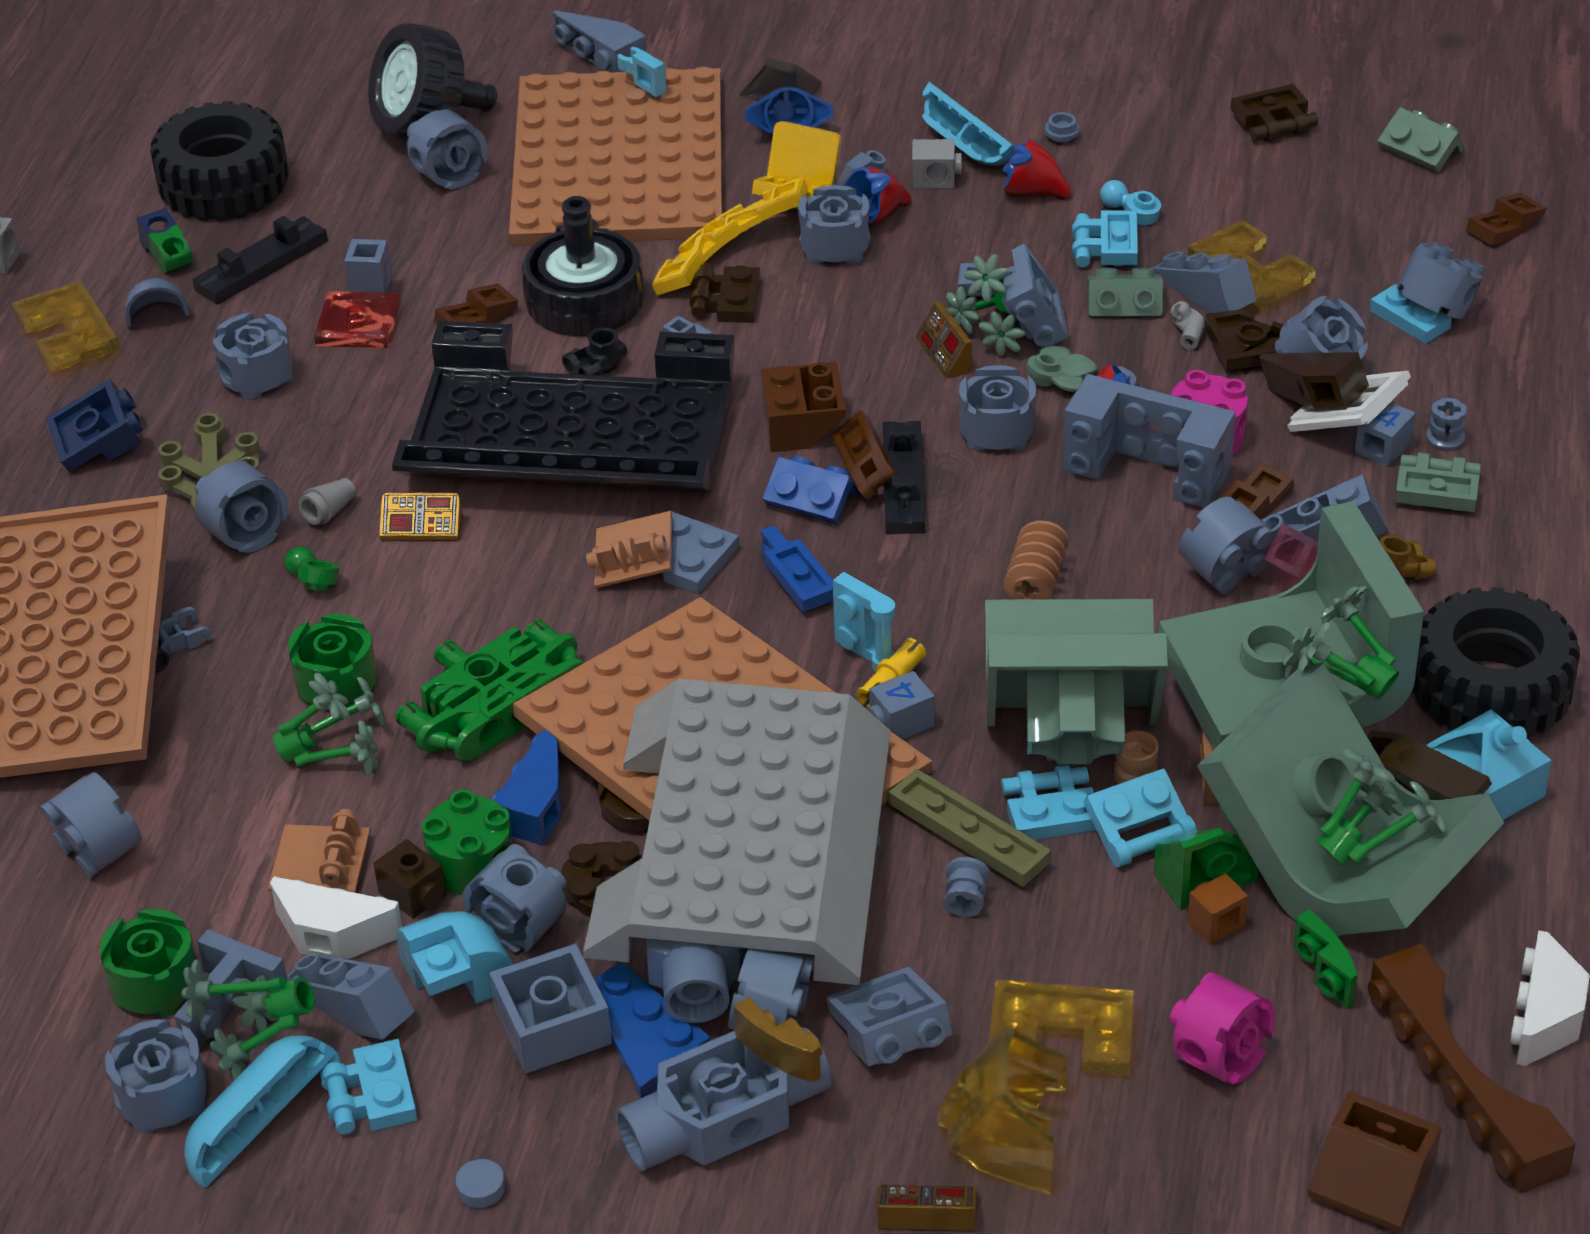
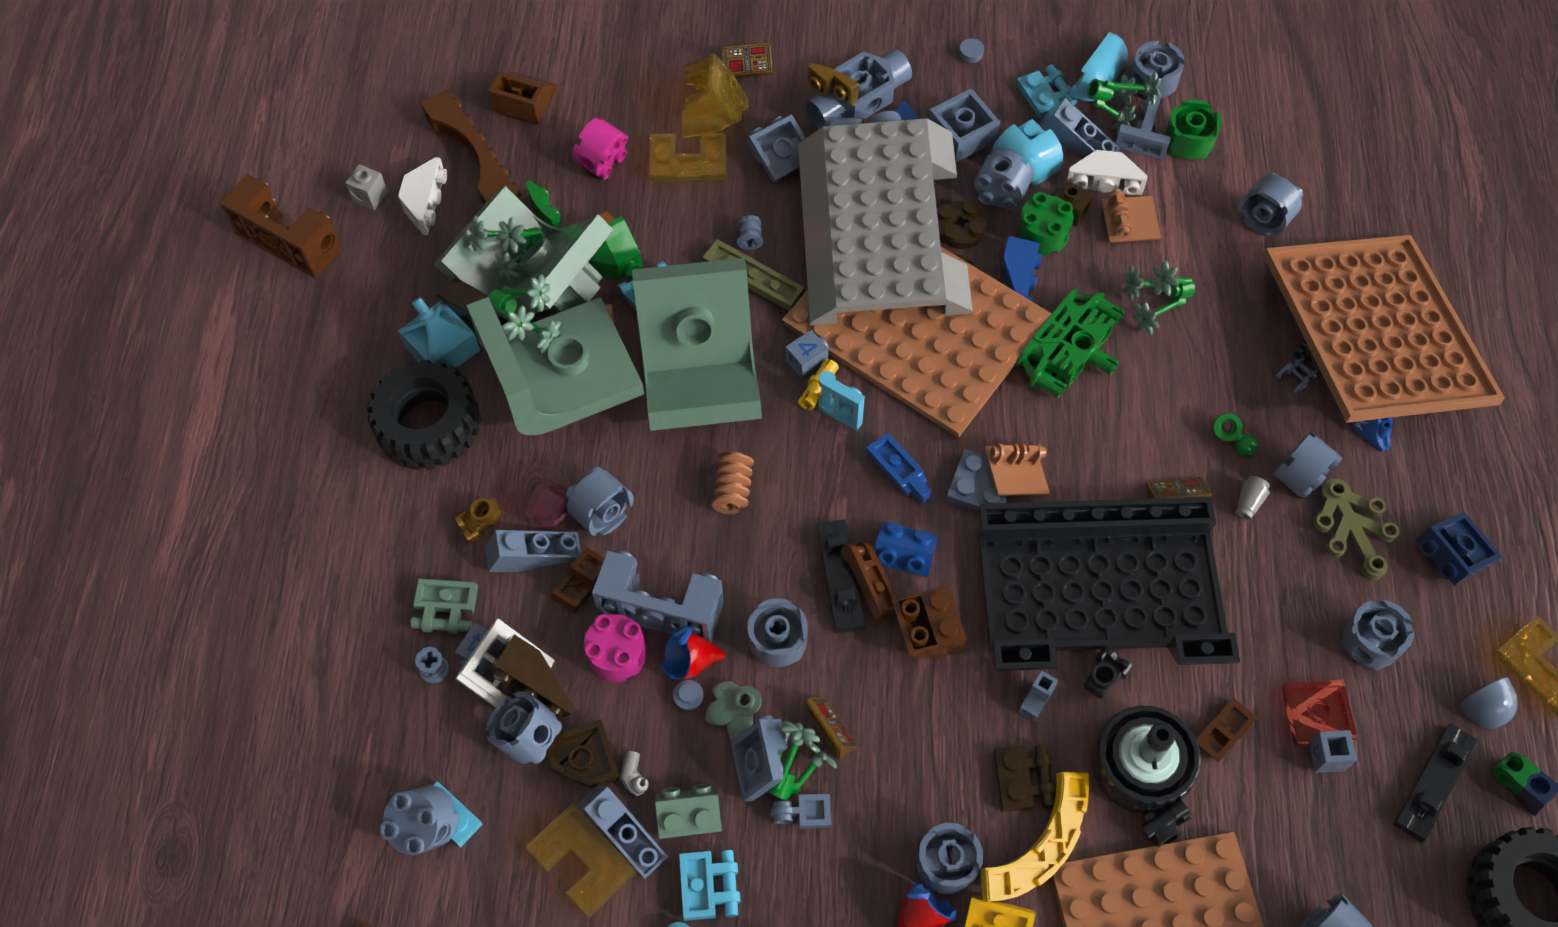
camera: 170 degrees right, 20 degrees up
green brick [288,614,378,707] -> none

